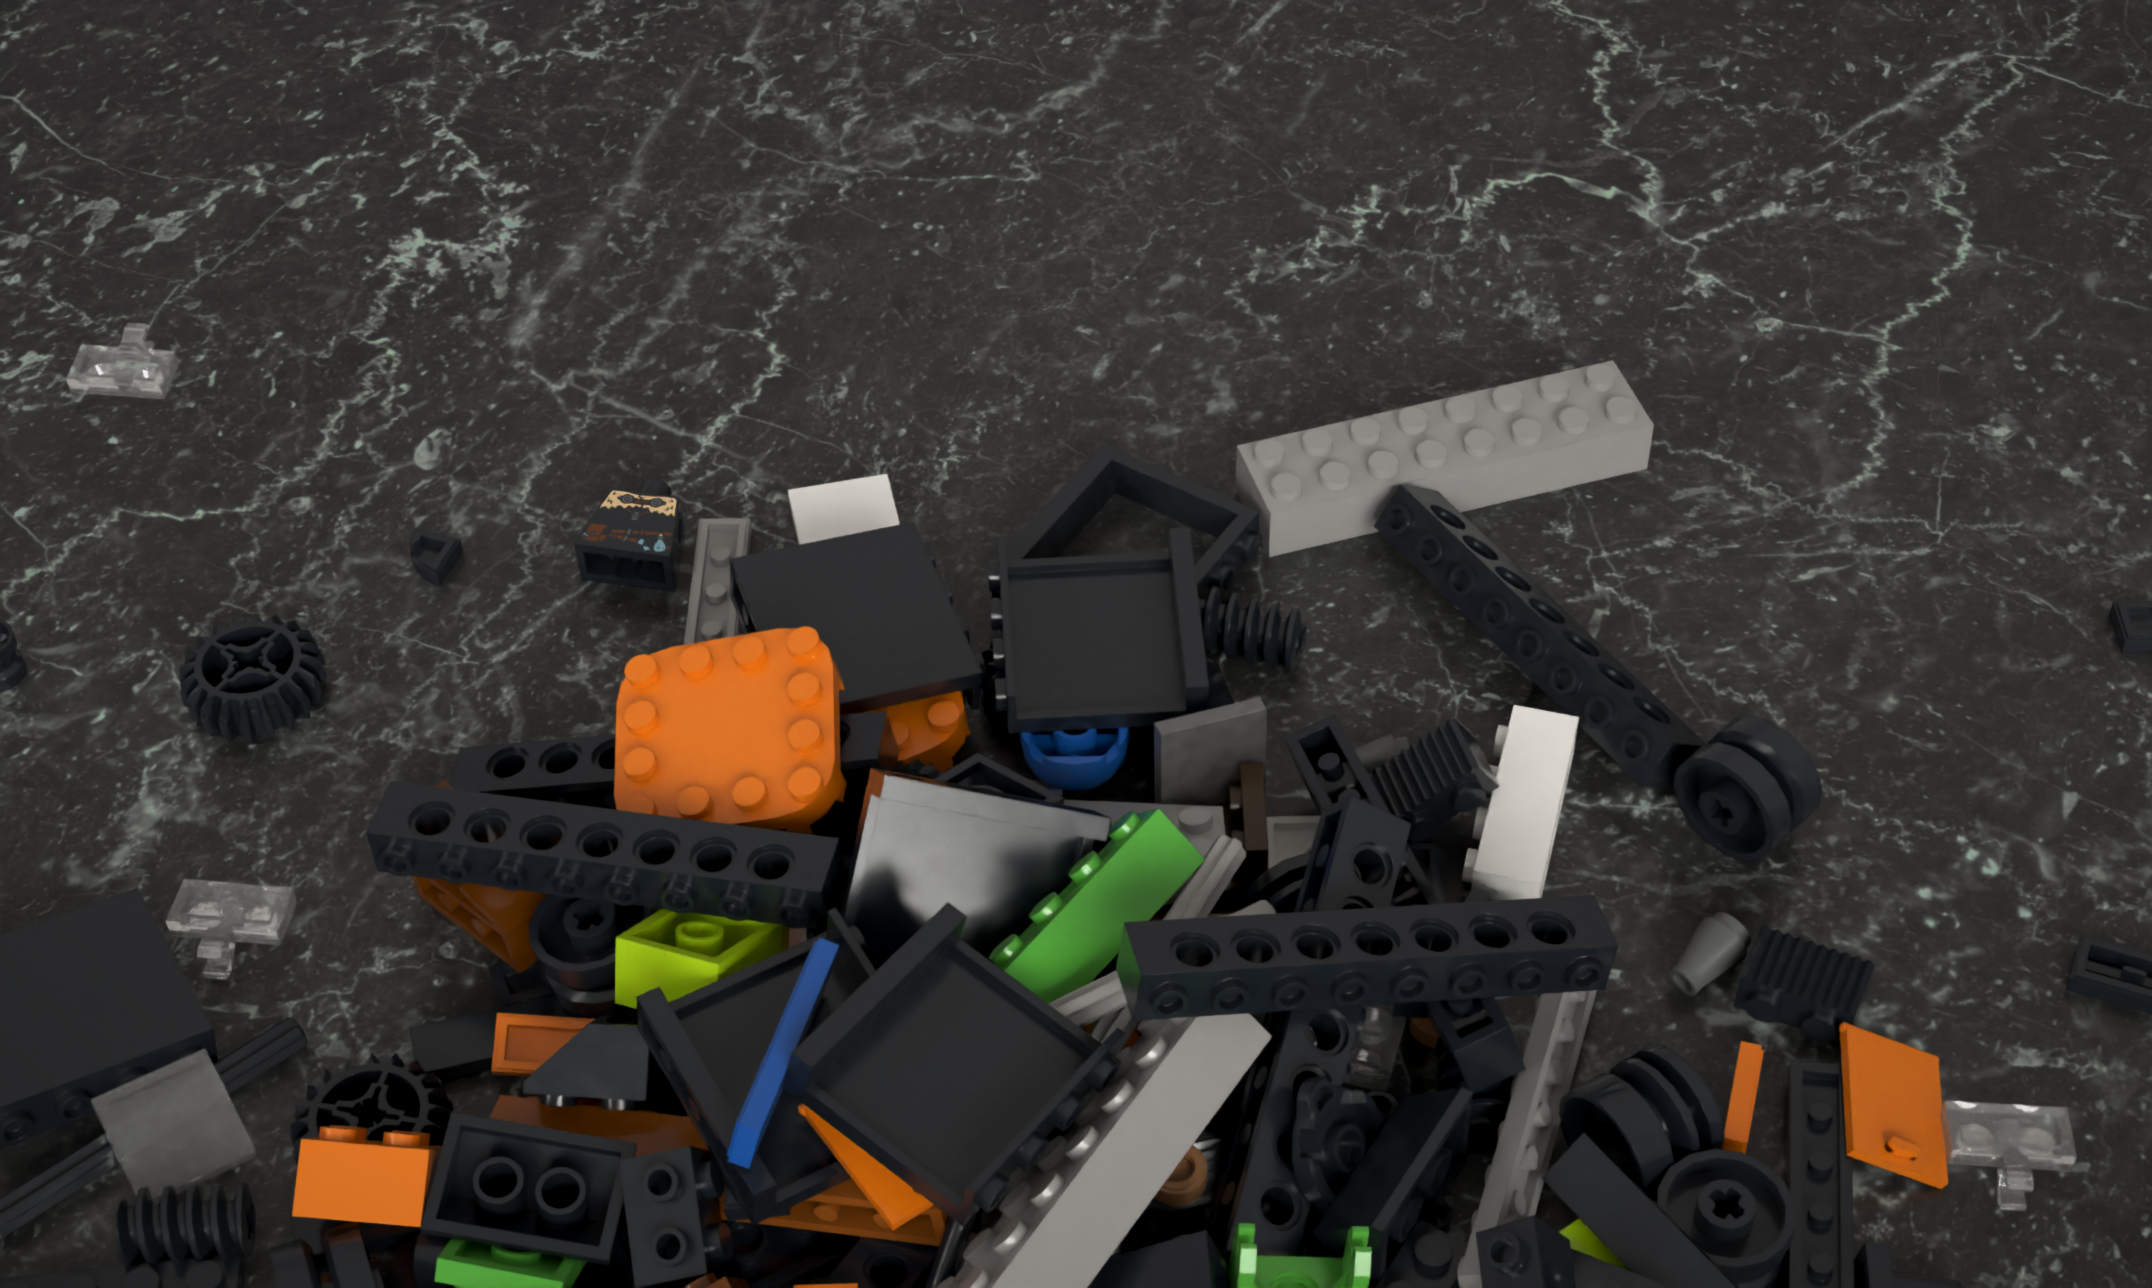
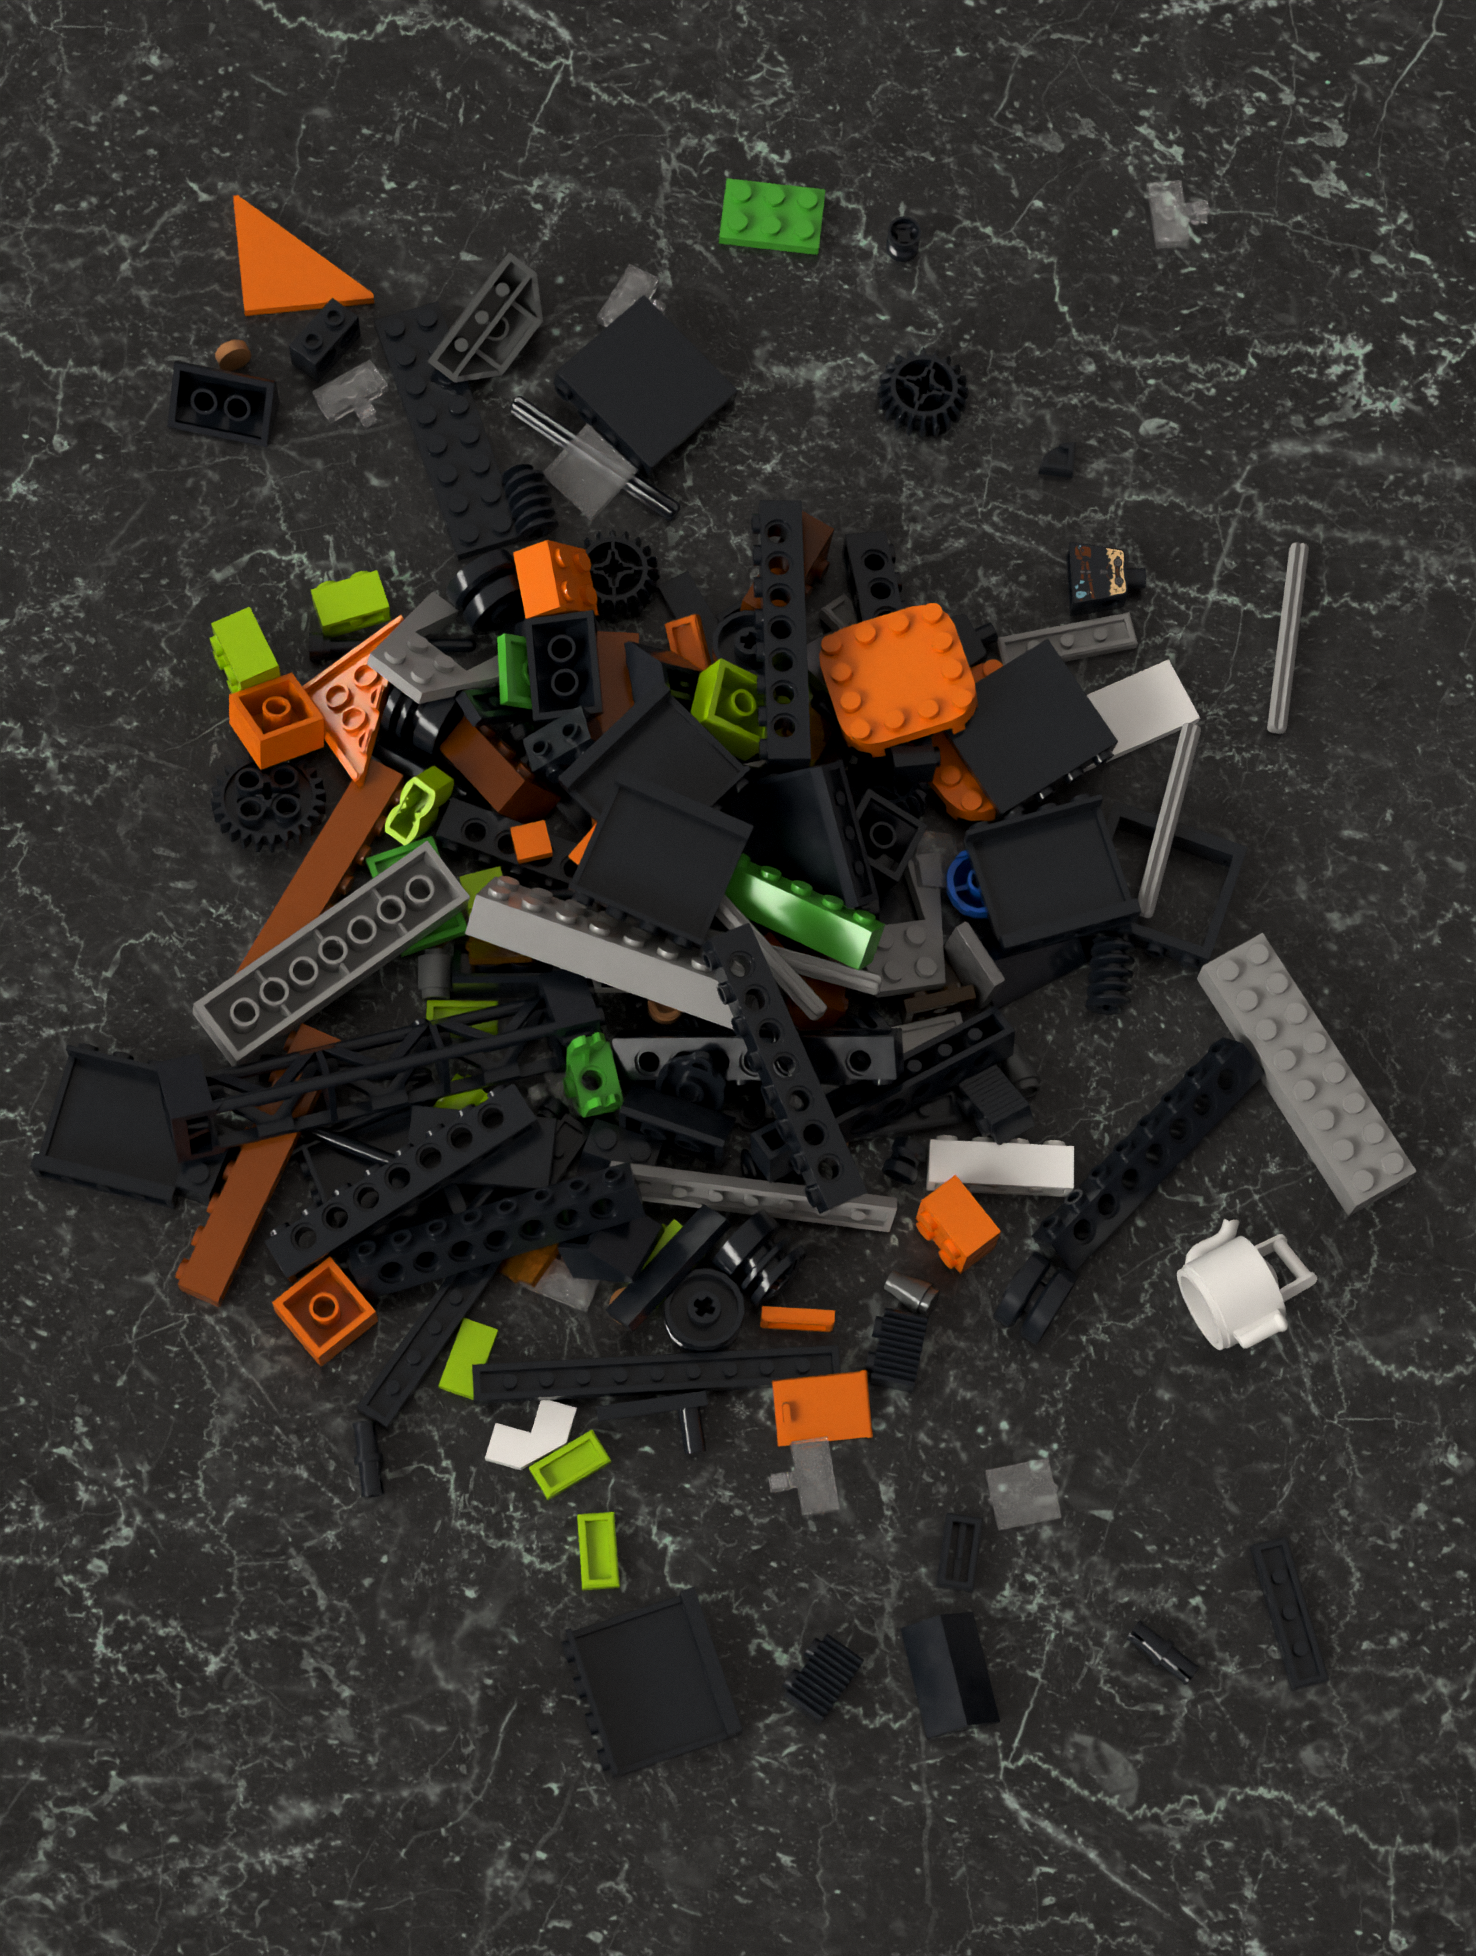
camera: 70 degrees right, 25 degrees up
clear plate [166,879,297,980] -> none
blue tile [726,938,839,1169] -> none
none -> orange brick [916,1175,1001,1274]
none -> clear piece [985,1458,1062,1531]
none -> light grey axle [1137,723,1201,918]
none -> white piece [1177,1219,1317,1350]
none -> light grey axle [1267,542,1309,734]

